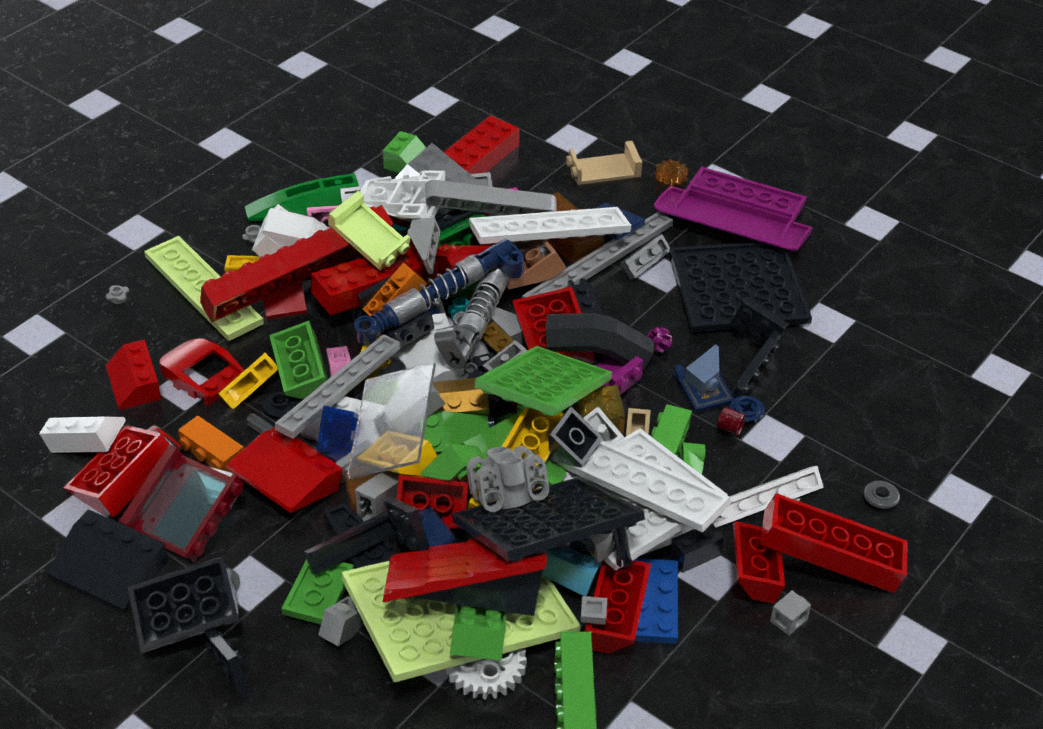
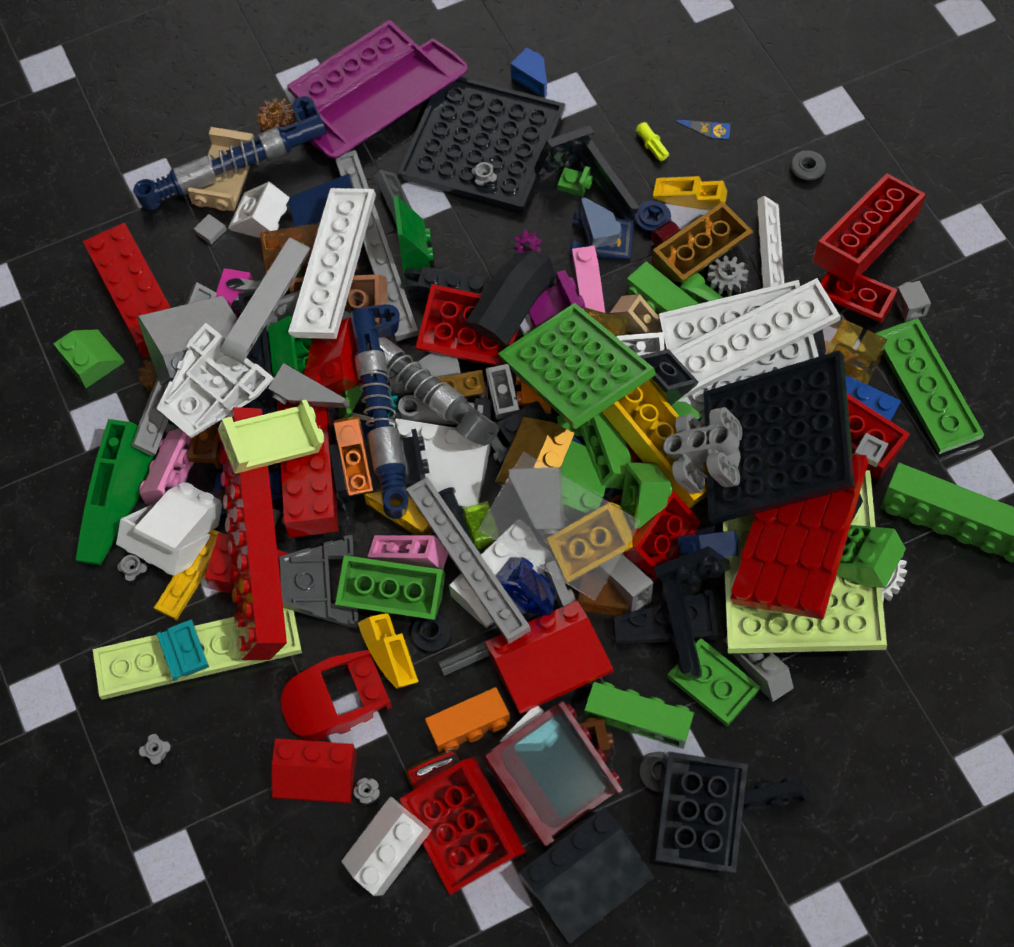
camera: 60 degrees left, 20 degrees up
none -> dark blue piece [133,96,327,210]
none -> teal plate [157,619,209,681]
none -> light grey tile [194,214,226,245]
none -> white slope [228,182,289,238]
none -> dark grey wing [279,535,358,628]
none -> light grey plate [354,778,380,804]
none -> green slope [393,196,434,273]
none -> light grey plate [472,162,497,185]
none -> blue slope [510,48,547,98]
none -> bright green bracket [558,166,593,197]
none -> bright pink slope [572,246,606,320]
none -> reddish brown bracket [579,718,614,757]
none -> bright green brick [584,682,694,749]
none -> neon yellow axle [635,122,669,161]
none -> pearl gold slope [651,202,753,283]
none -> yellow slope [653,176,727,210]
none -> sticker [677,120,730,139]
none -> light grey gear [707,256,748,296]
none -> clear yellow piece [828,319,887,385]
none -> bright green plate [874,318,984,454]

